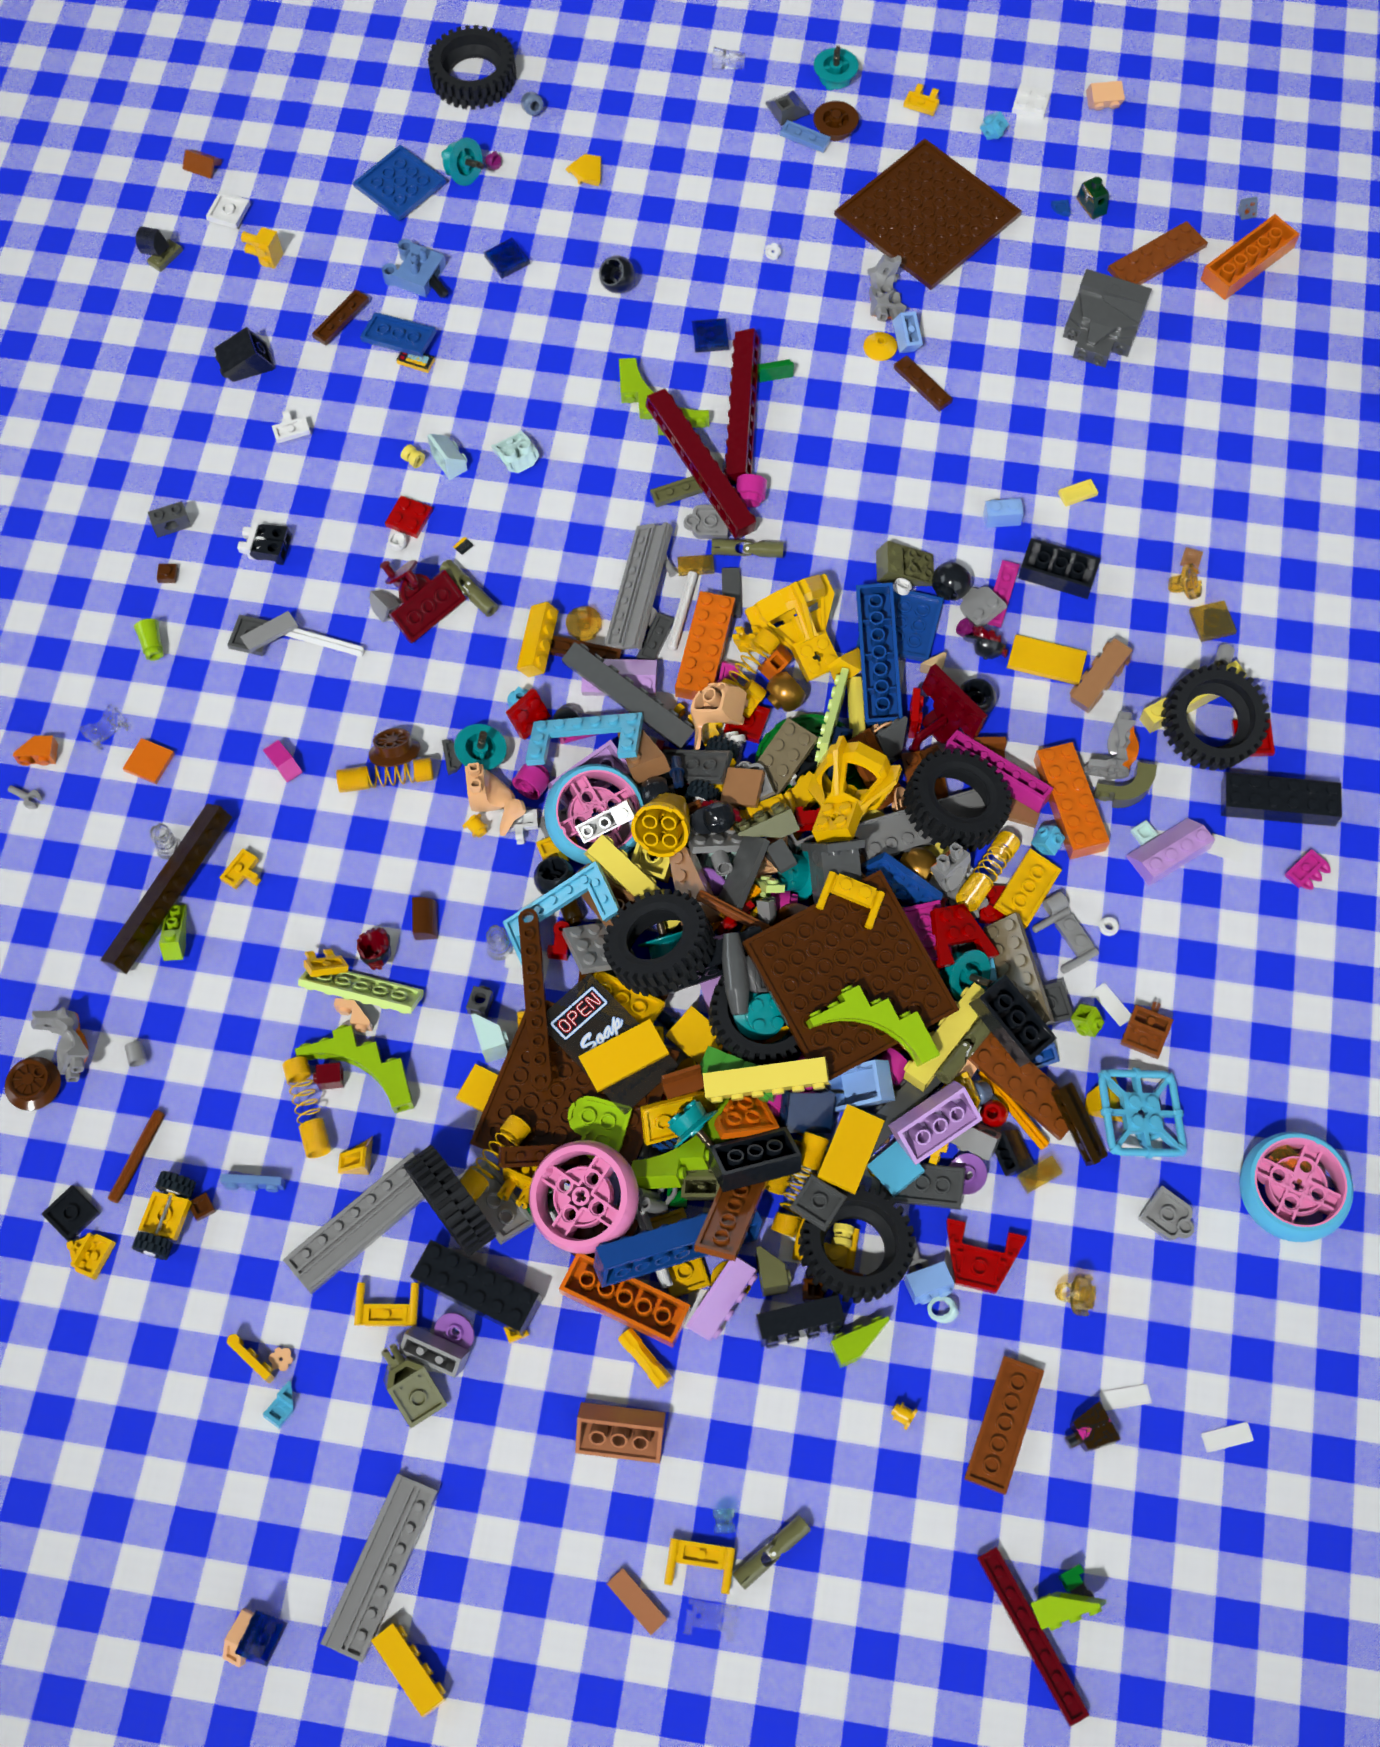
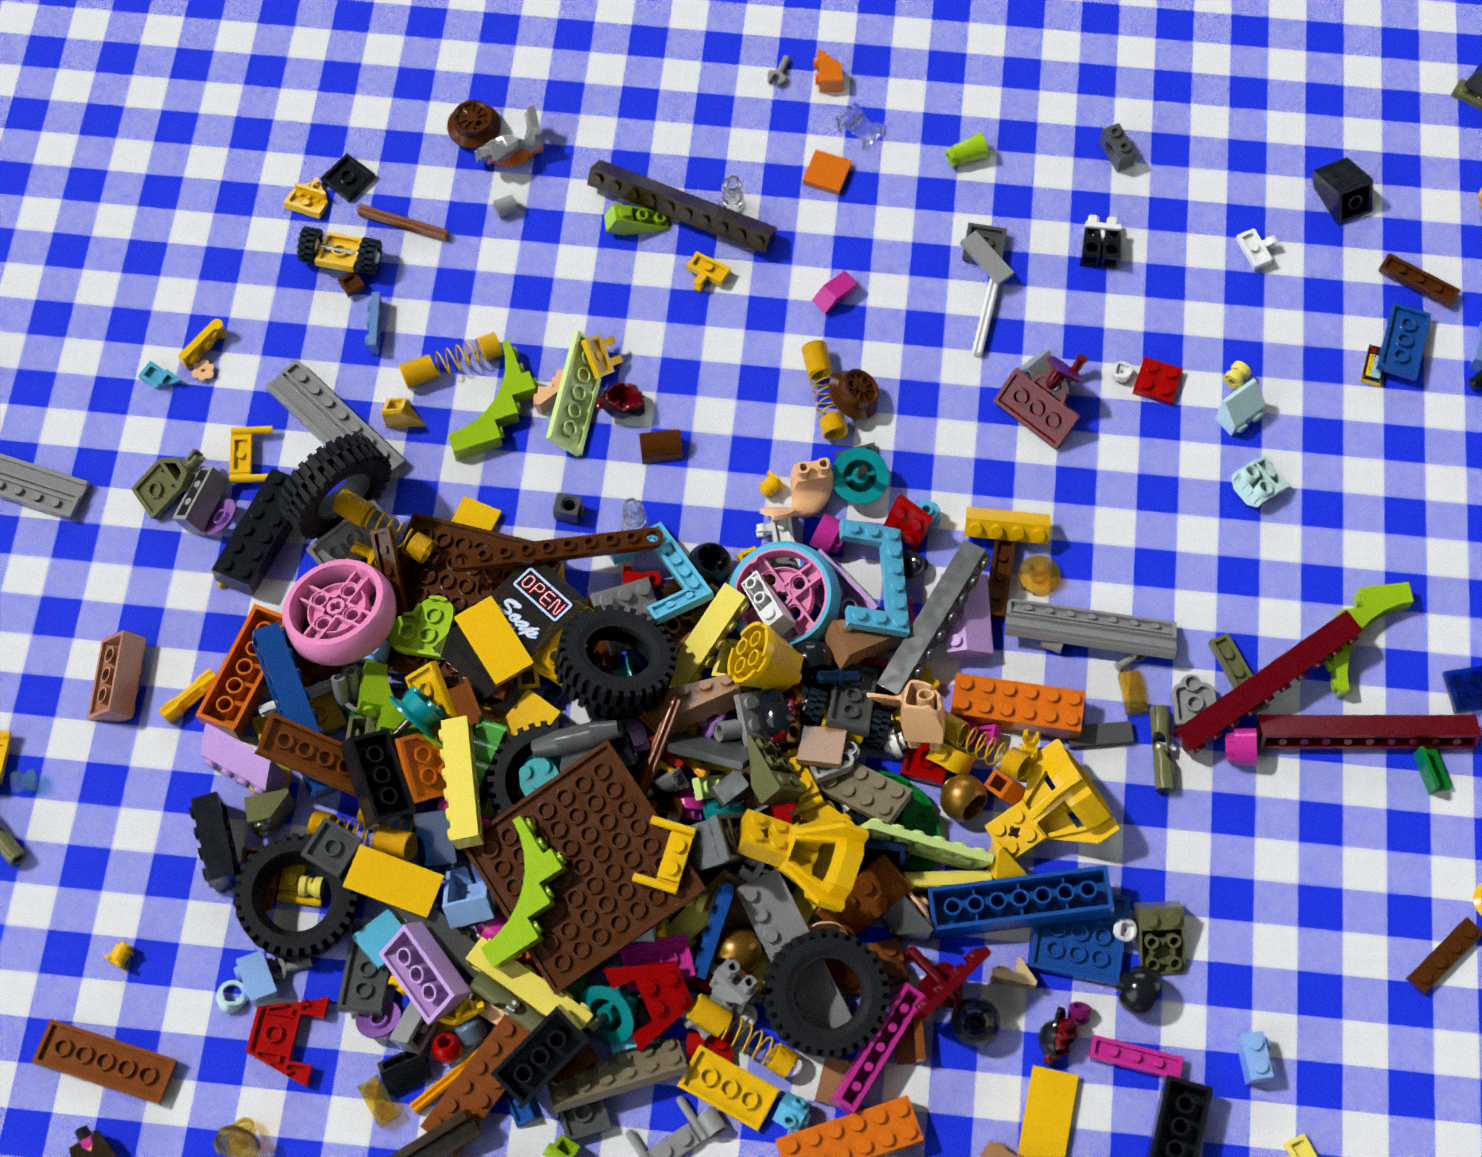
camera: 85 degrees right, 0 degrees up
reddish brown plate [157,564,178,583] -> none
dark red brick [313,1063,344,1090] -> none
olive piece [439,560,498,617] -> none
black sticker [453,537,474,555] -> none
light aqua slope [471,1013,510,1063] -> none
dark grey tile [636,613,674,660] -> none
white axle [667,571,697,650] -> none
lime slope [830,1316,890,1368] -> none
red plate [908,688,924,738] -> none
light grey plate [960,586,1007,627] -> none

